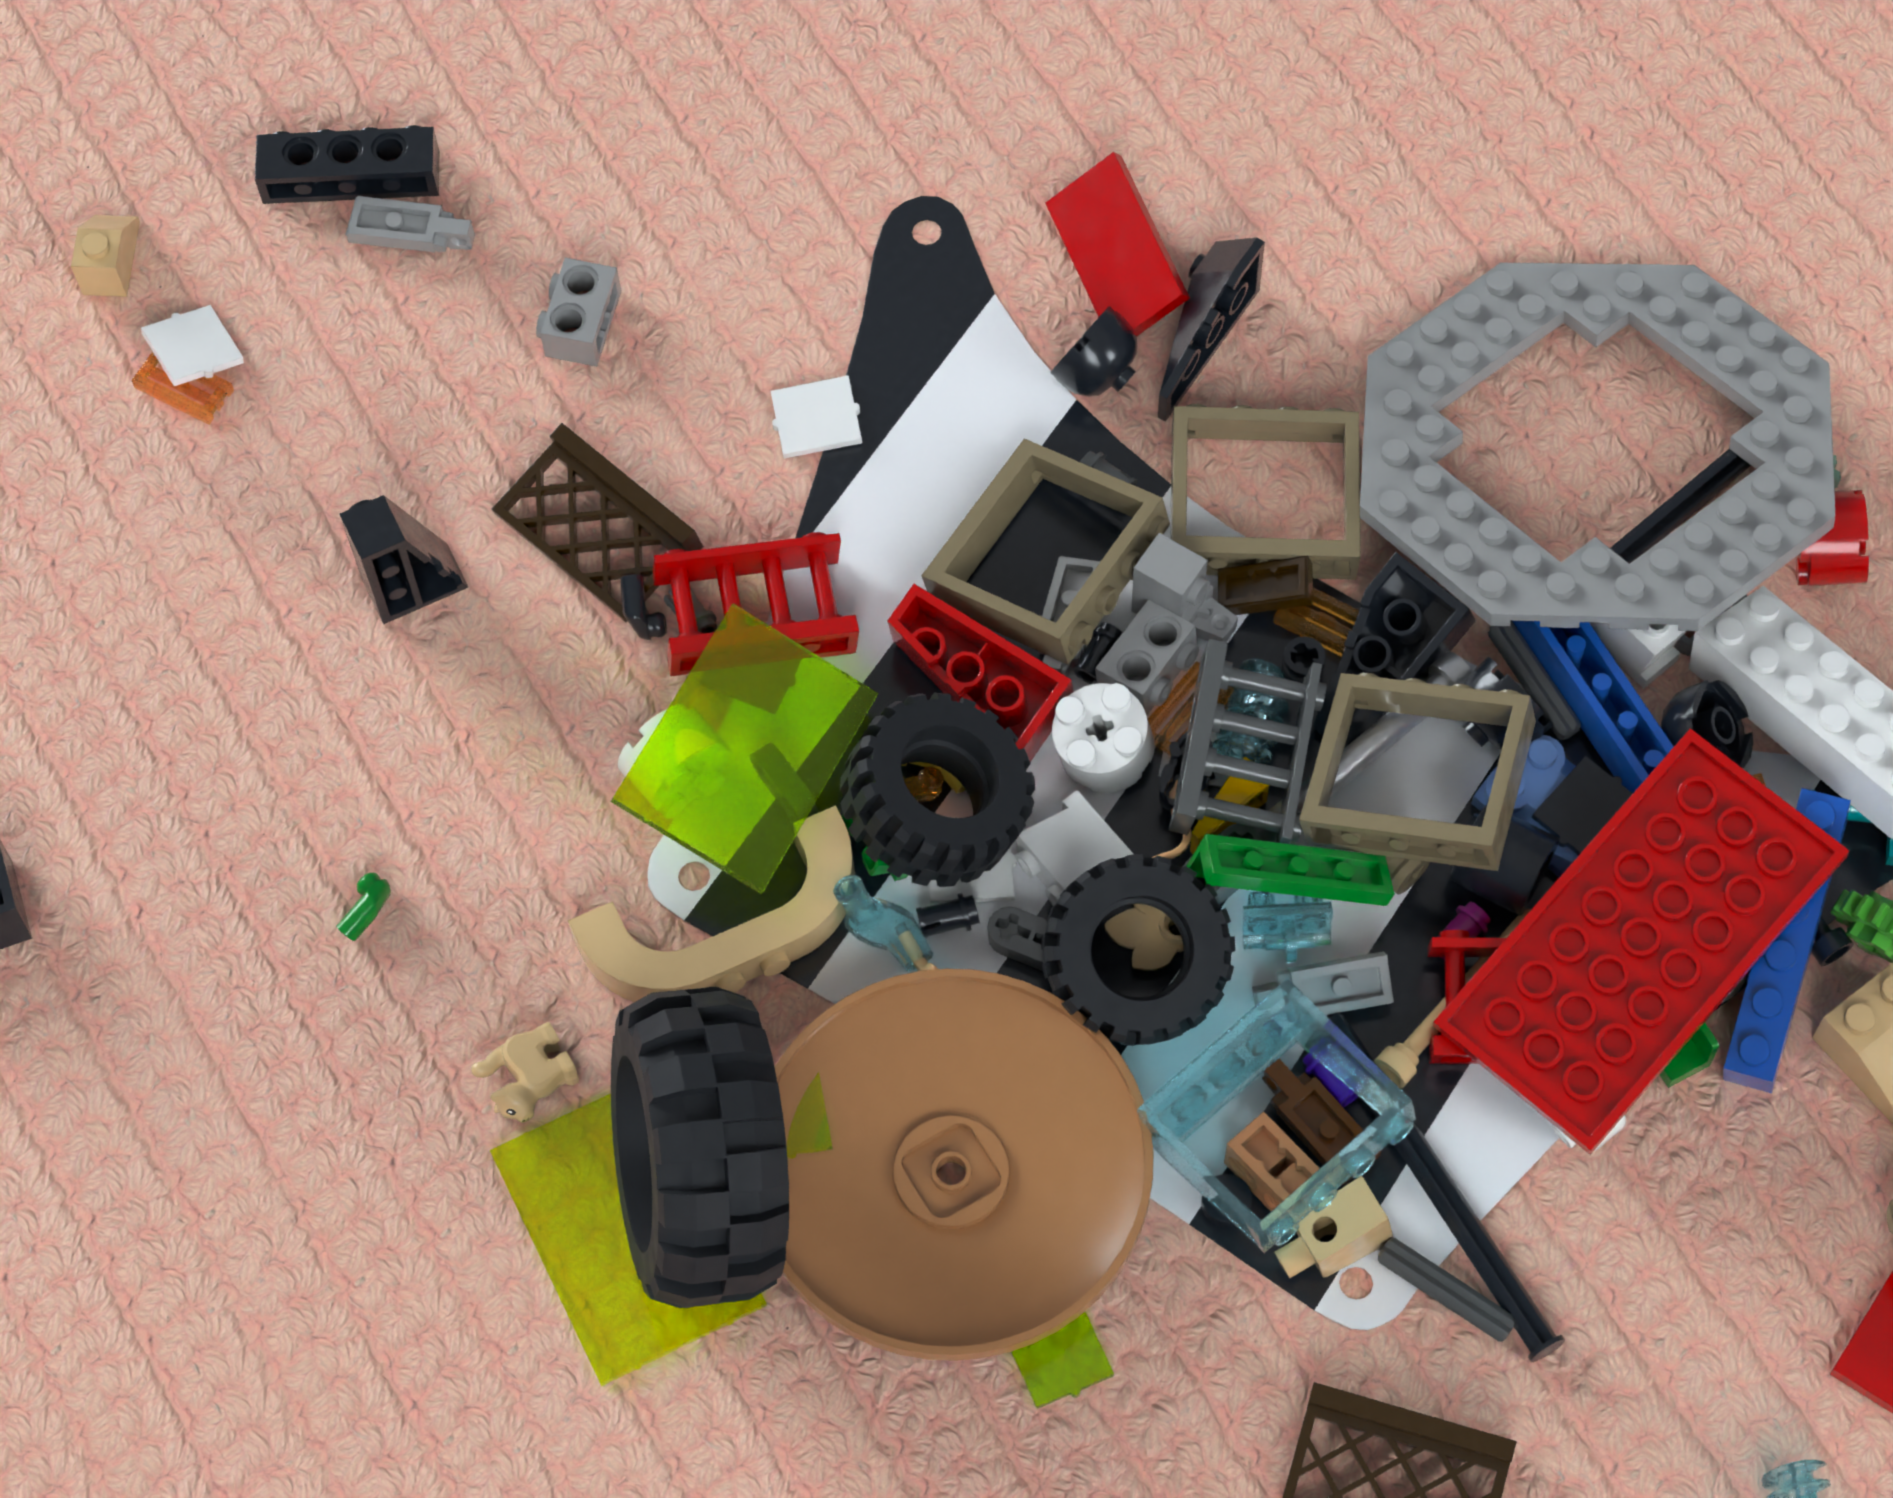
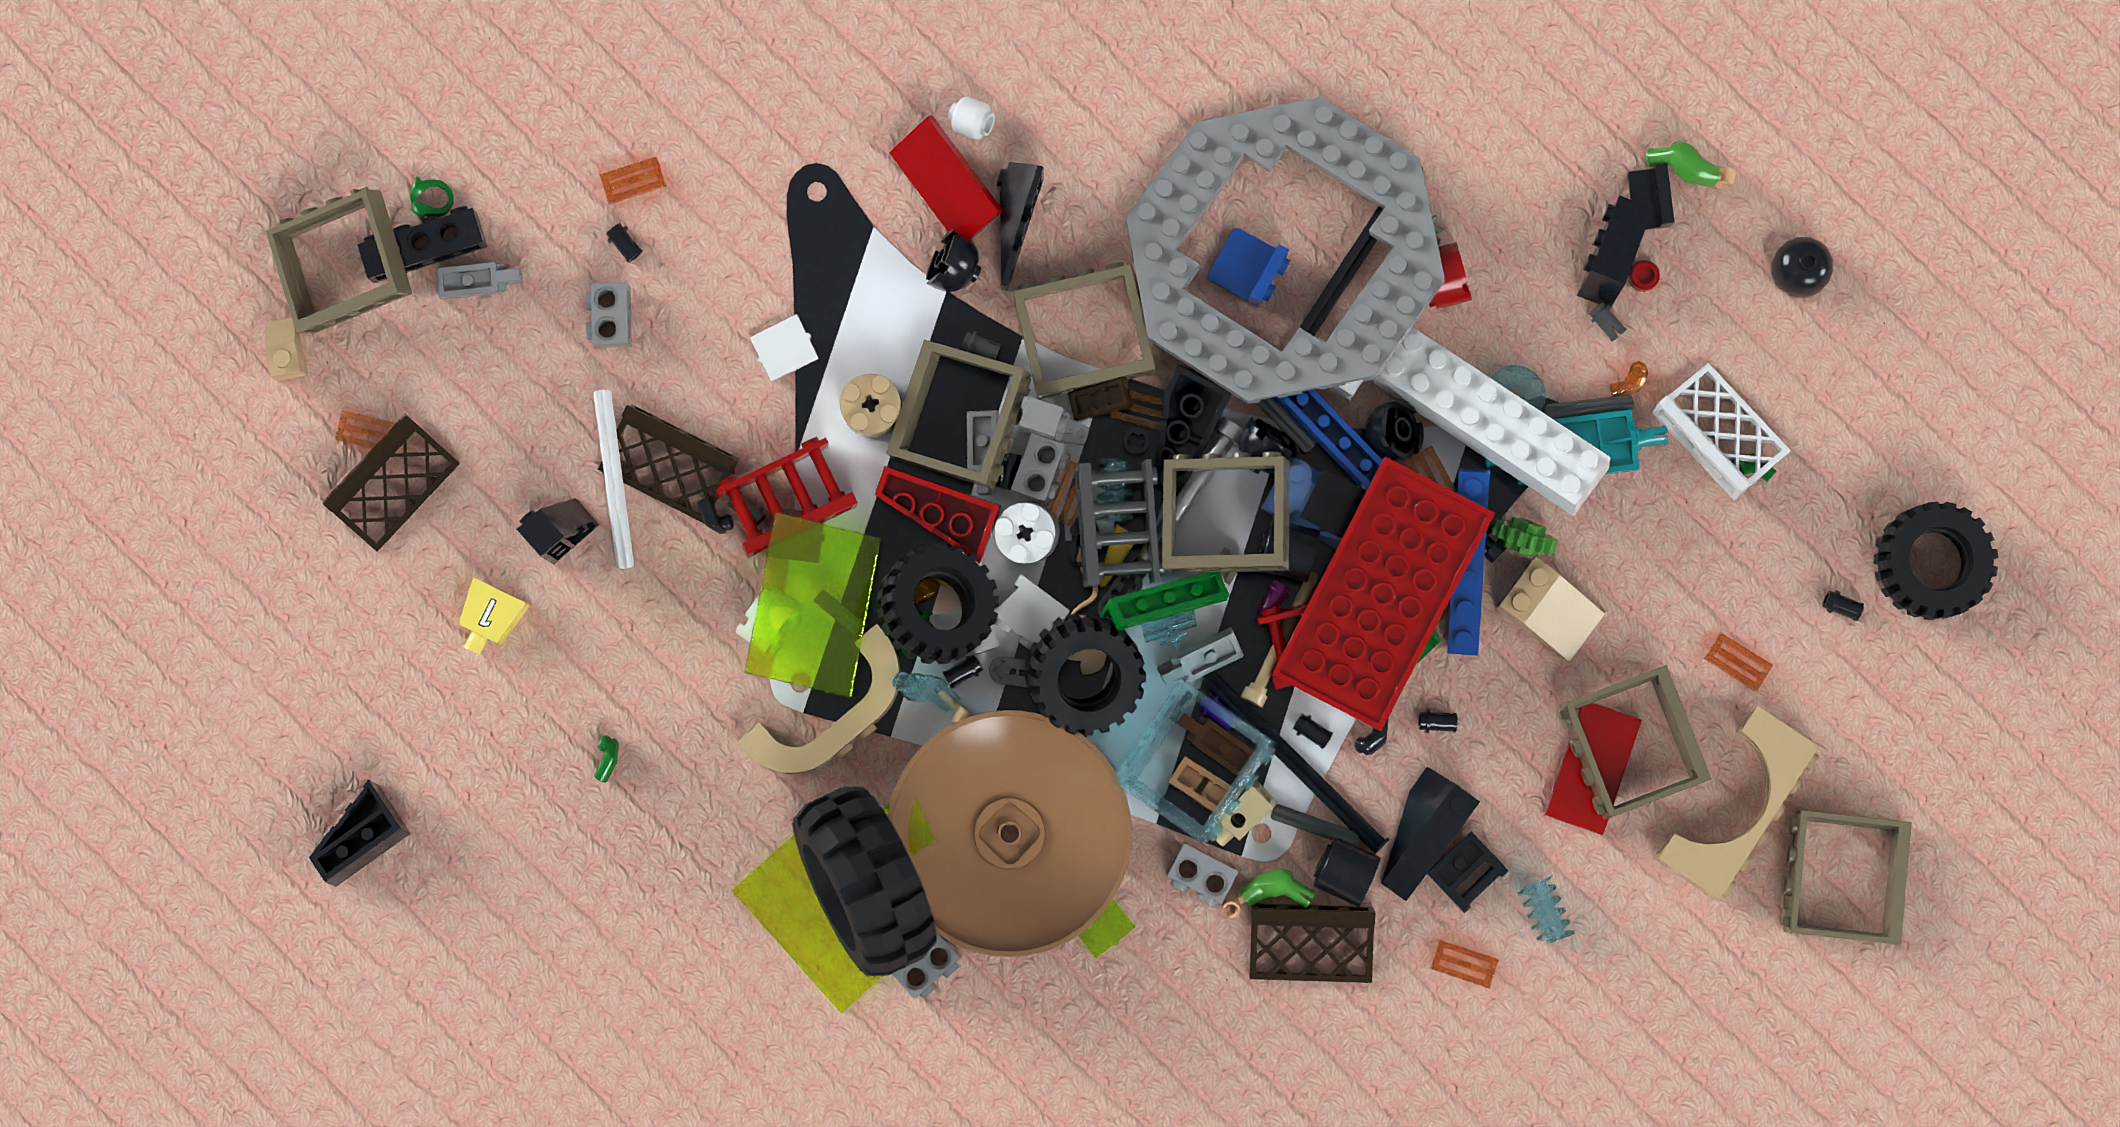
camera: 15 degrees left, 20 degrees up
white piece [141,305,243,386] -> none
tan animal [471,1022,579,1123] -> none
none -> dark tan window [266,186,412,334]
none -> dark brown fence [322,413,460,552]
none -> green piece [410,177,454,221]
none -> light yellow torso [459,578,530,655]
none -> white axle [594,389,634,569]
none -> clear orange tile [599,156,667,205]
none -> black pin [606,223,643,263]
none -> tan brick [840,374,902,438]
none -> light grey brick [892,933,961,999]
none -> white head [948,96,995,140]
none -> light grey brick [1167,843,1239,907]
none -> blue bracket [1208,228,1291,307]
none -> bright green arm [1222,868,1315,918]
none -> black pin [1292,713,1333,749]
none -> black piece [1313,838,1381,907]
none -> black arm [1355,717,1389,755]
none -> black wedge [1381,767,1480,901]
none -> black pin [1418,709,1458,733]
none -> black plate [1427,831,1508,913]

